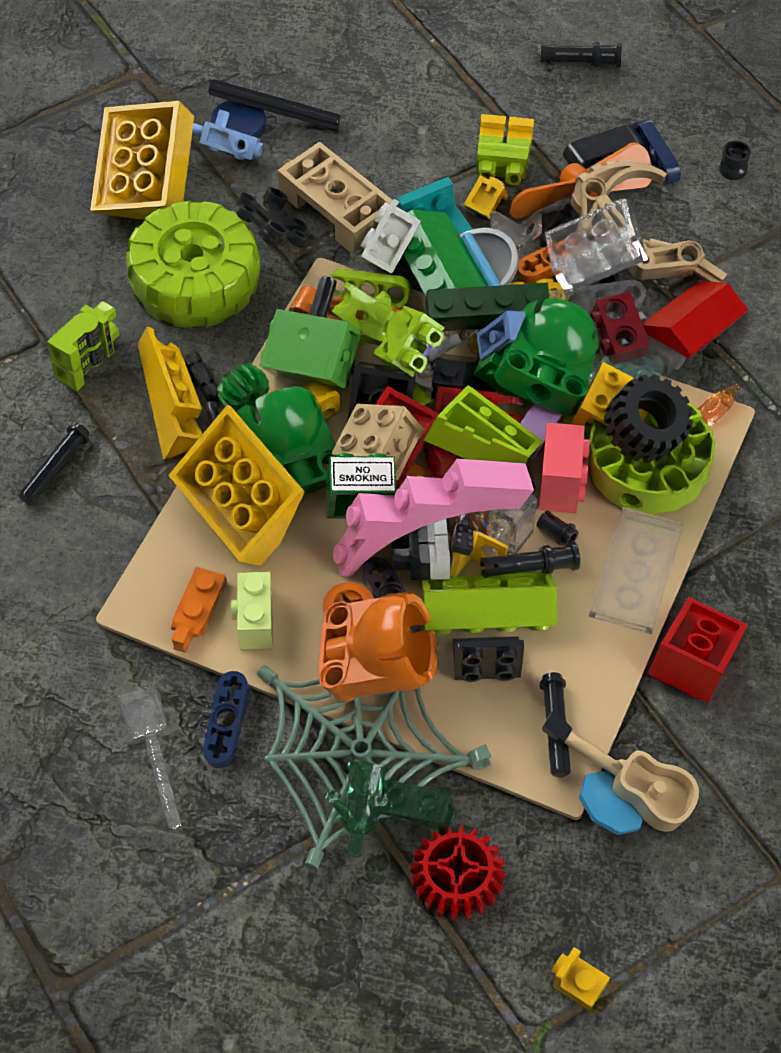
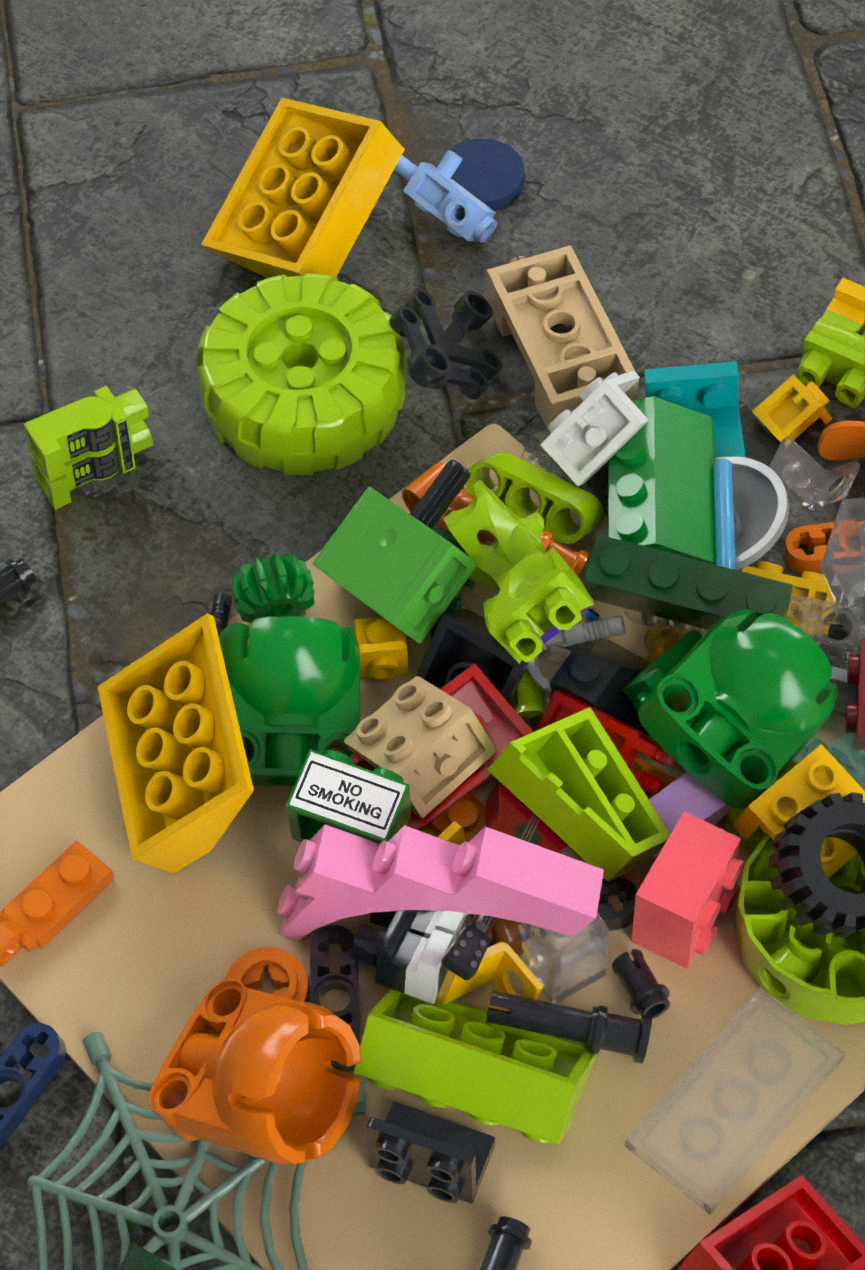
camera: 25 degrees right, 0 degrees up
yellow wedge [138,327,202,459] -> none
black axle [184,352,219,402] -> none
black axle [208,79,341,130] -> none
yellowish green brick [231,572,273,650] -> none
medium blue slope [477,311,526,362] -> none

